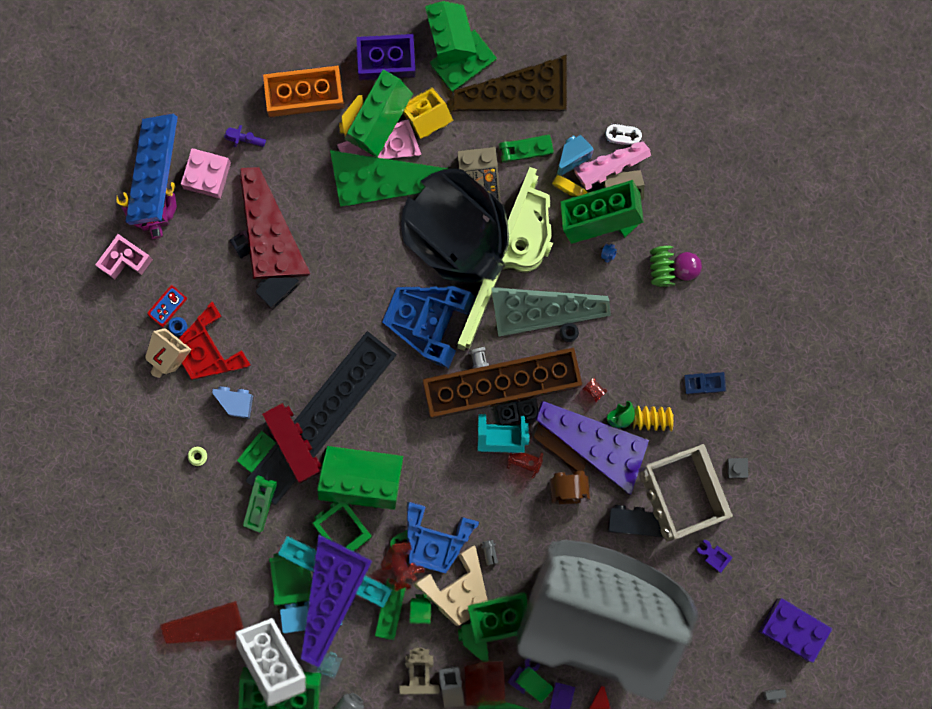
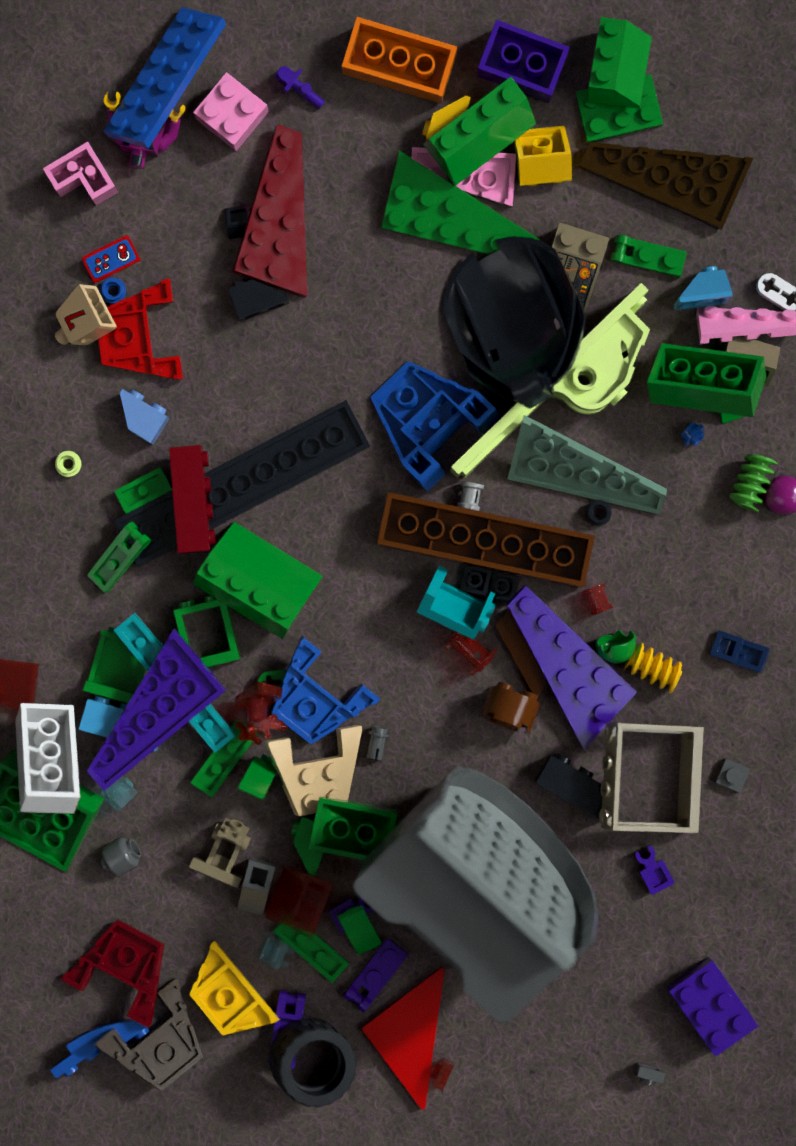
camera: 25 degrees right, 5 degrees up
yellow beam [552,175,588,197] -> none

